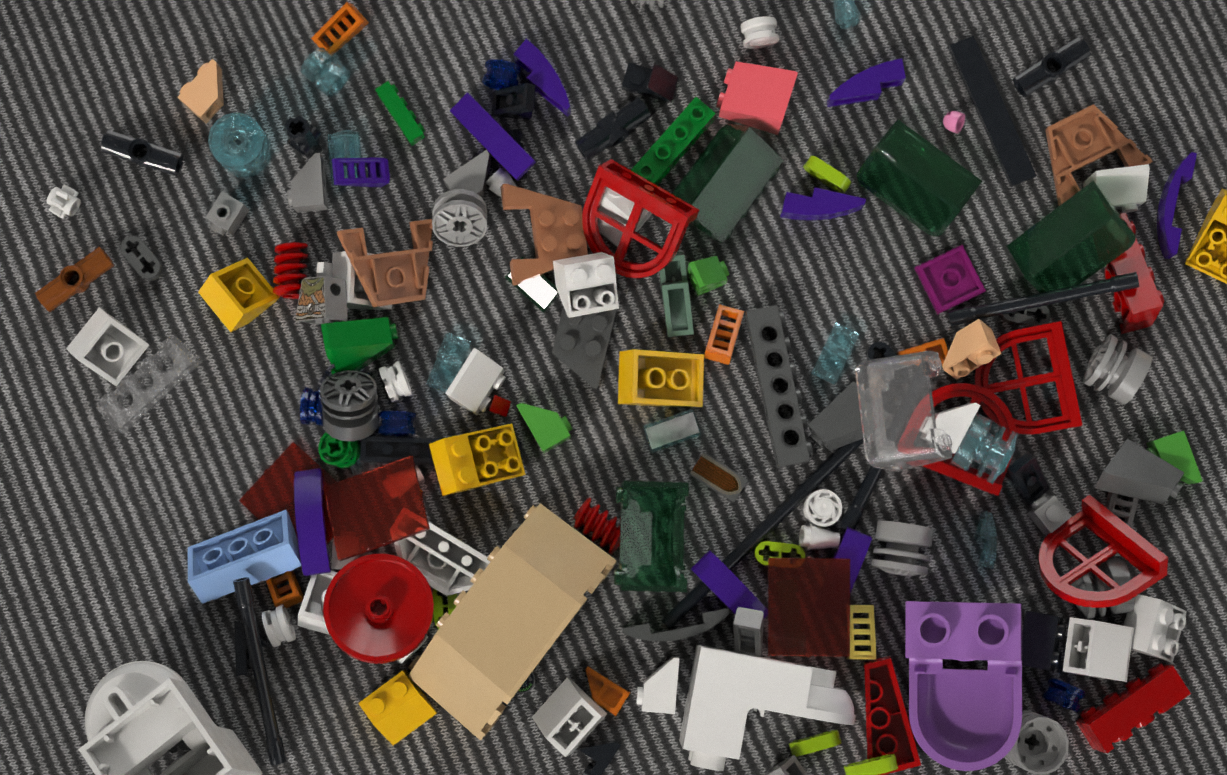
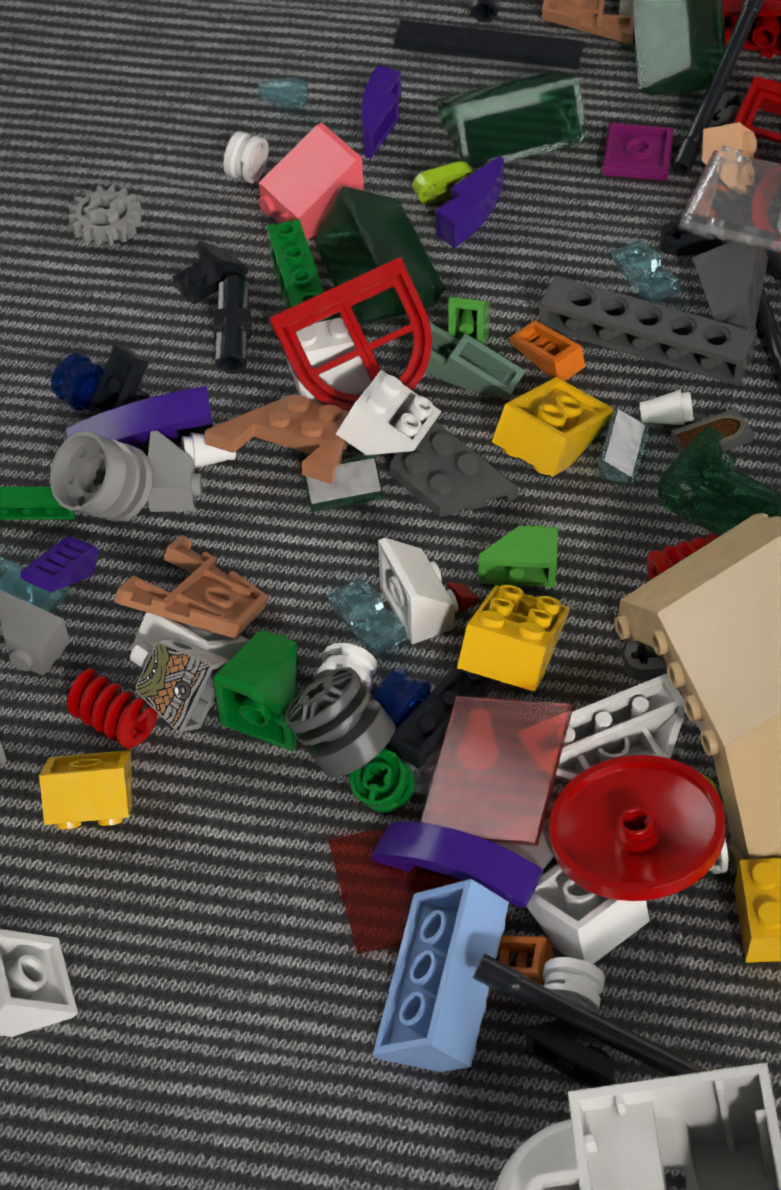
camera: 55 degrees left, 30 degrees down
clear brick [96,336,202,434] -> none
clear blue wheel [300,387,323,426] -> none
light grey wheel [432,189,487,247] -> none
dark purple slope [513,39,571,117] -> none
bright pink hinge [943,111,965,134] -> none
none -> light grey wheel [50,432,153,522]
none -> white cone [640,389,694,425]

